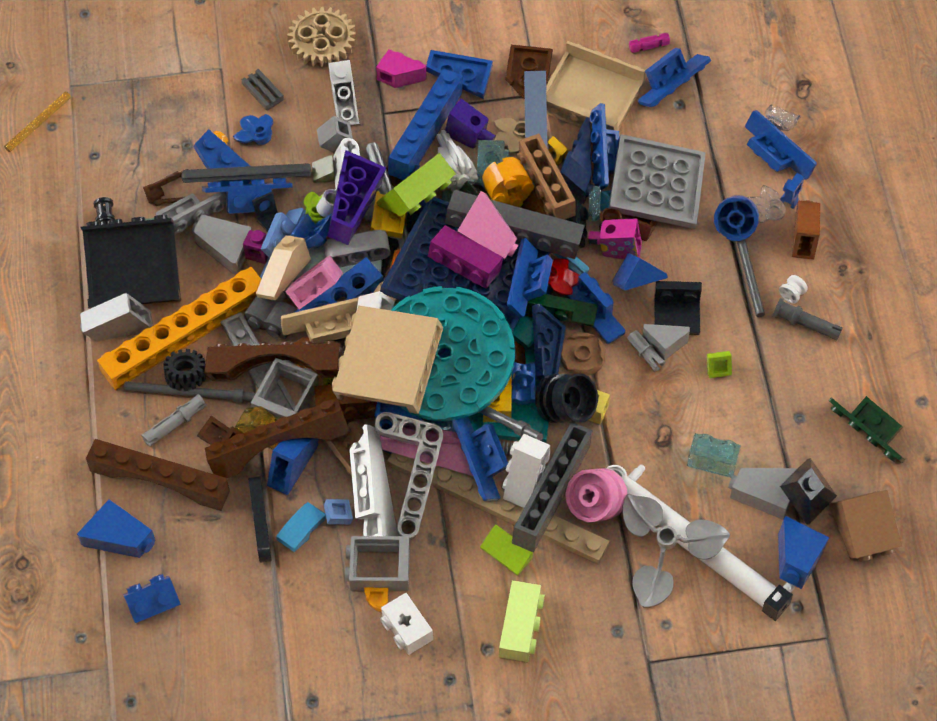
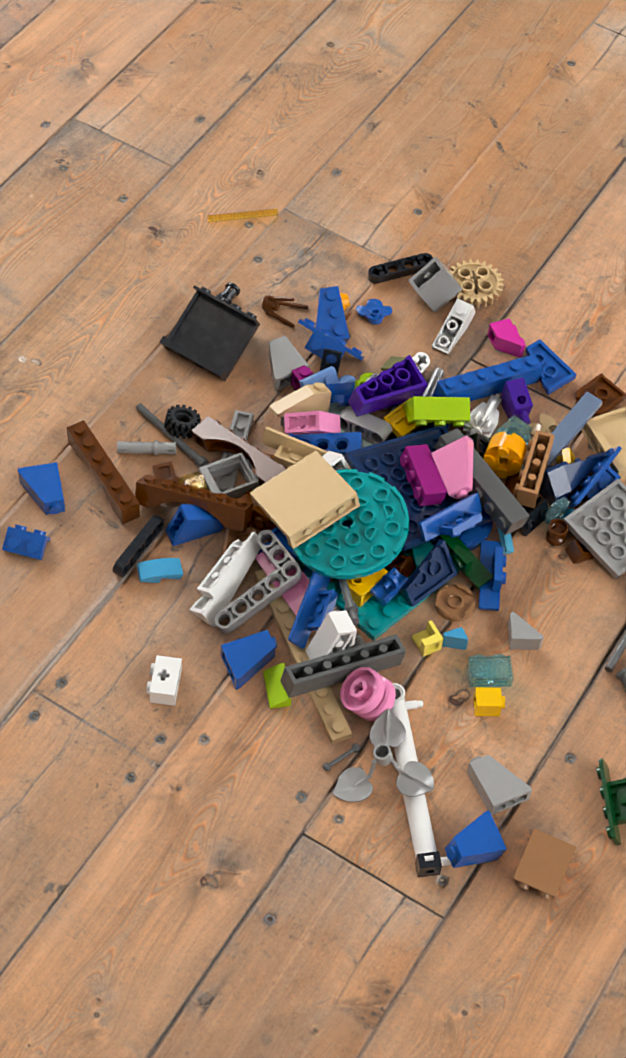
camera: 35 degrees right, 5 degrees down
light grey slope [80,293,153,342] -> none
light orange brick [97,267,261,390] -> none
light grey bracket [156,192,226,233] -> none
dark grey axle [181,163,311,183] -> none
dark grey tile [241,69,284,110] -> none
dark grey brick [245,296,297,339] -> none
light grey brick [317,116,353,153] -> none
medium blue plate [324,499,353,525] -> none
light grey window [345,536,410,591] -> none
light orange tile [364,587,389,613] -> none
yellowish green brick [499,580,545,662] -> none
black wheel [535,374,598,423] -> none
red plate [548,259,579,295] -> none
dark pink torso [588,219,642,259] -> none
blue slope [612,253,668,290] -> none
light grey axle [627,330,666,372] -> none
black bracket [654,281,702,335] -> none
clear light blue brick [687,433,741,478] -> none
lime tile [707,351,732,378] -> none
black slope [780,458,837,525] -> none
none -> blue slope [221,630,277,690]
none -> dark grey hinge [323,743,360,771]
none -> black beam [368,253,433,284]
none -> light grey slope [408,257,463,312]
none -> dark azure slope [442,627,468,650]
none -> clear light blue brick [467,654,513,687]
none -> yellow brick [473,687,505,717]

